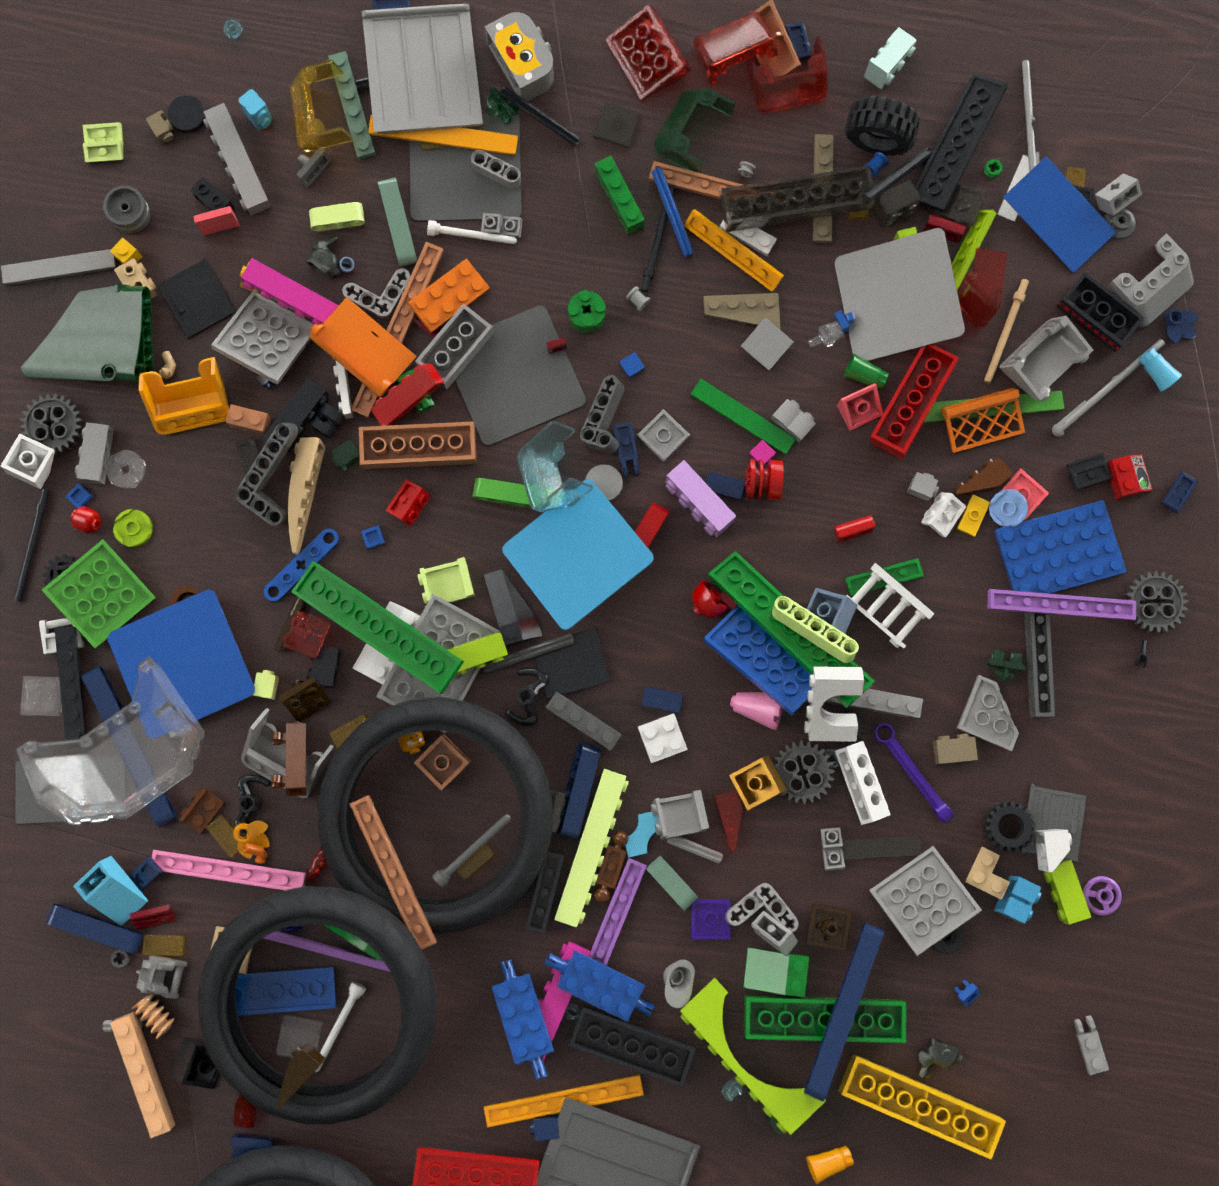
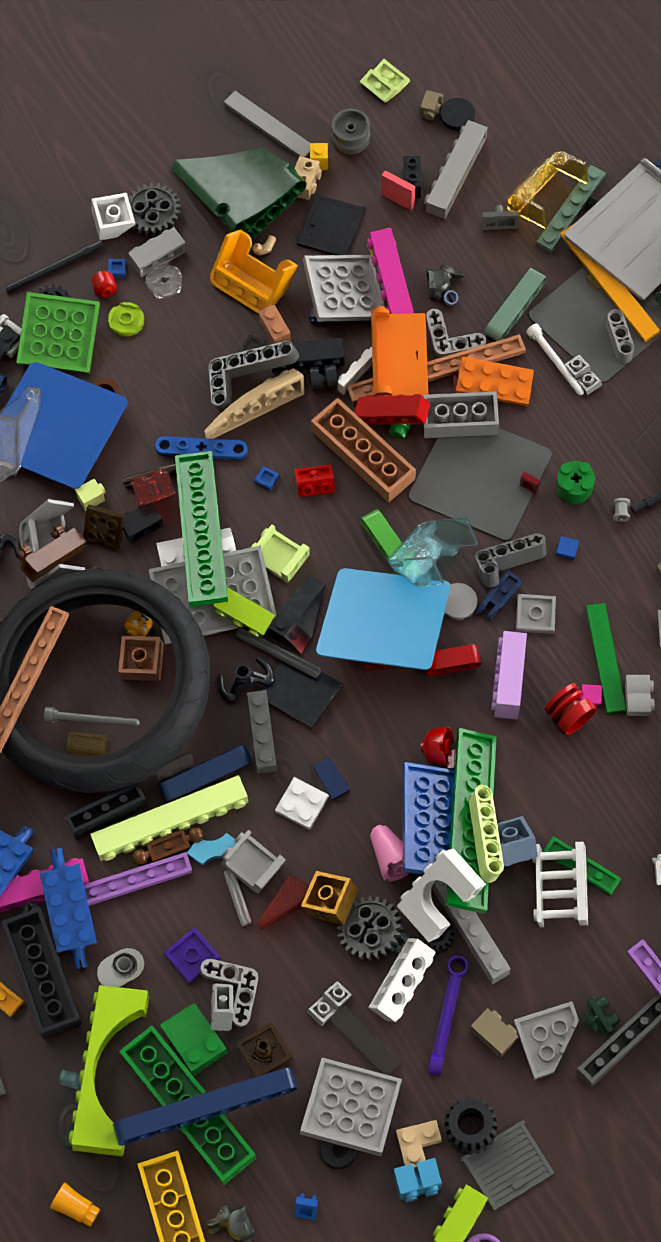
camera: 55 degrees right, 15 degrees down
clear light blue plate [223,19,242,38] -> none
medium azure brick [238,89,272,130] -> none
yellowish green beam [309,202,365,231] -> none
clear green brick [331,439,360,471] -> none
sand green beam [646,856,699,911] -> none
dark blue tile [706,471,745,501] -> none
red brick [834,515,876,543] -> none
white slope [1035,829,1072,872] -> none

